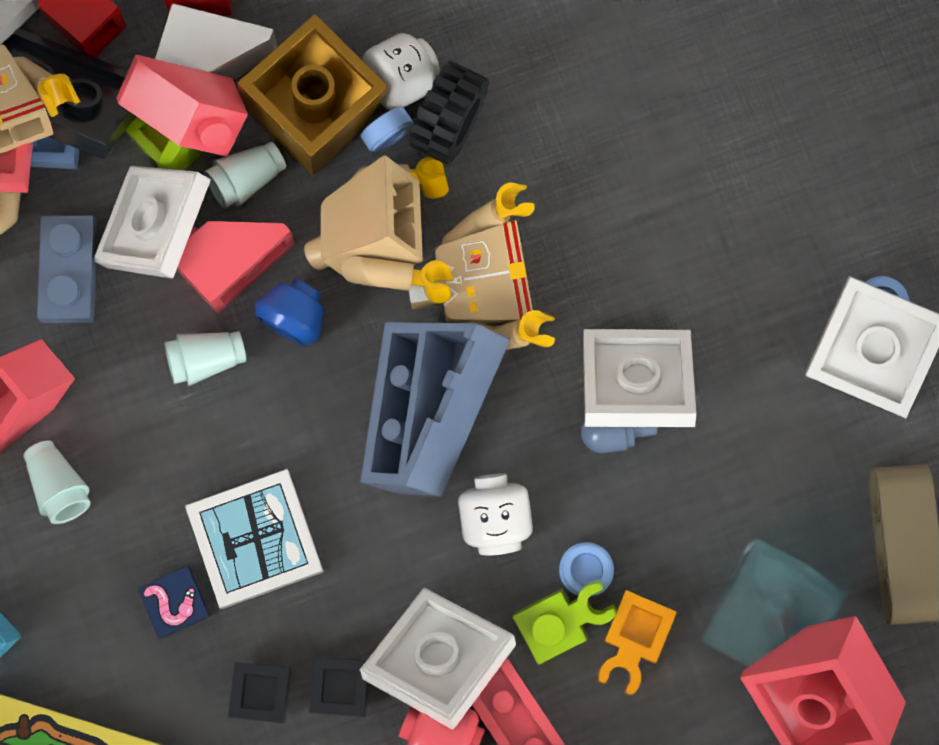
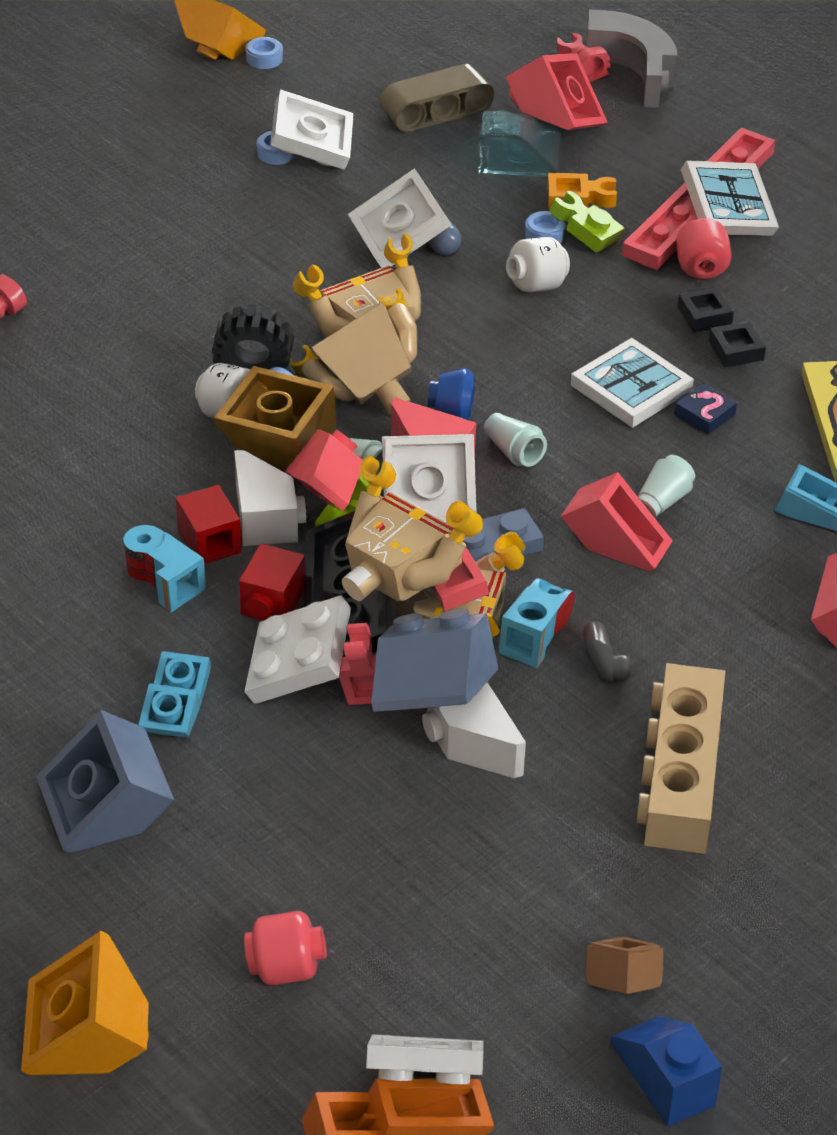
camera: 115 degrees left, 35 degrees down
sand blue wedge [360,322,510,497] -> none
white tile [360,588,516,730] -> none

